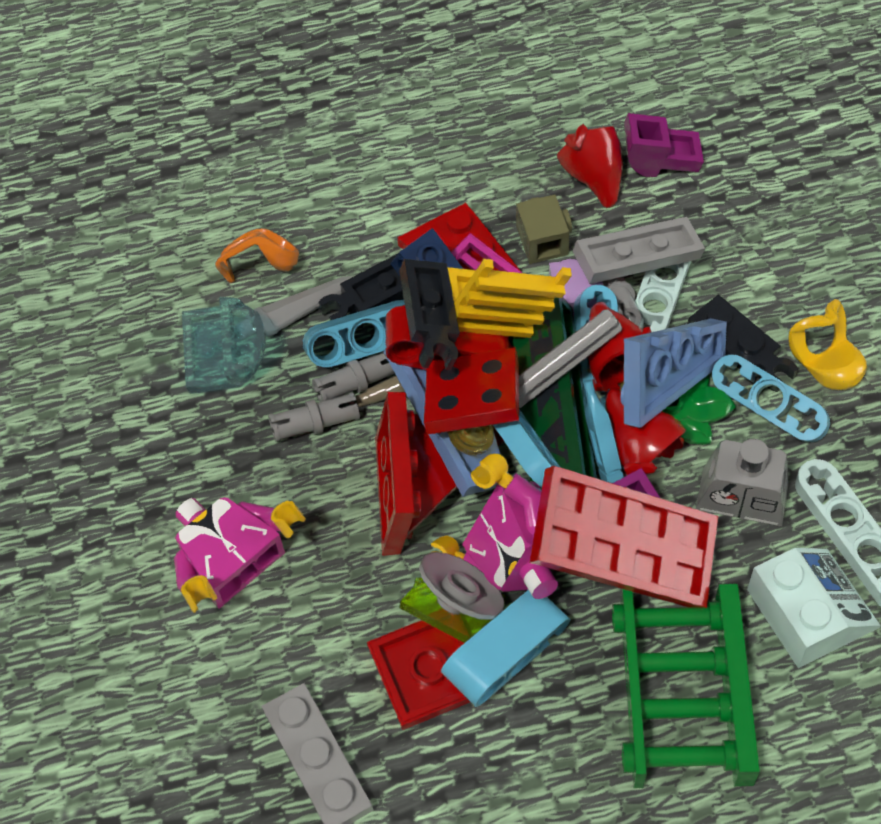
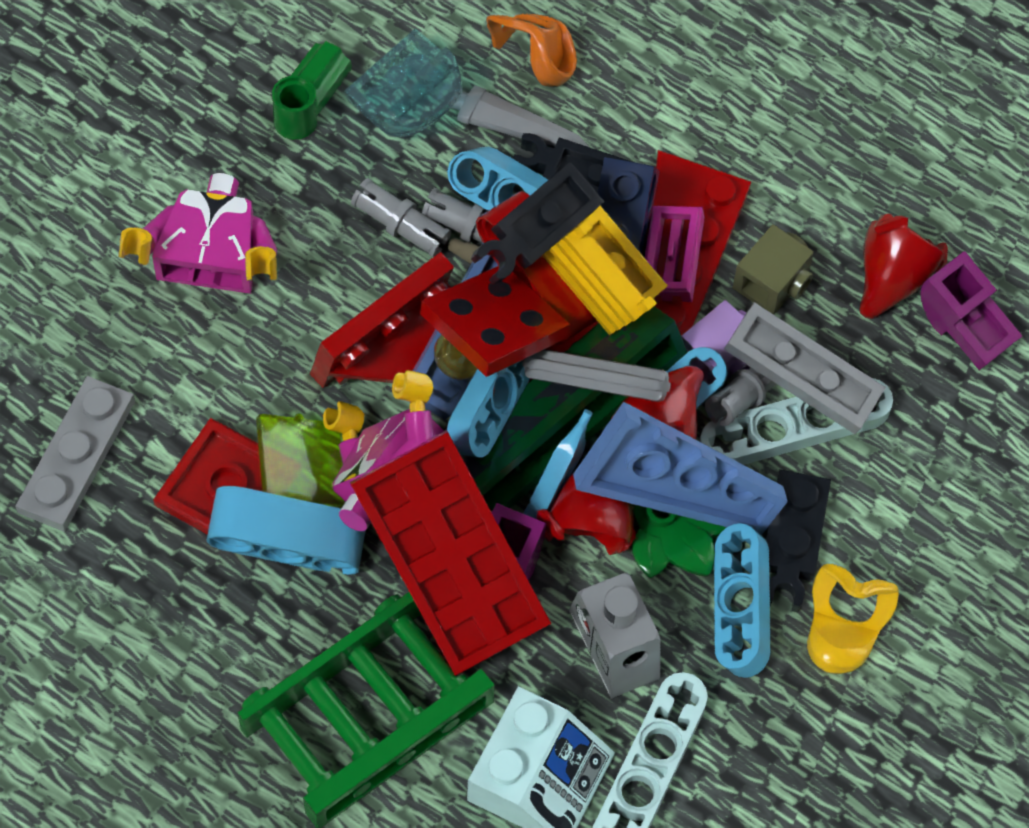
camera: 45 degrees right, 5 degrees up
light grey dish [419,552,505,620] -> none
none -> green piece [272,41,352,140]

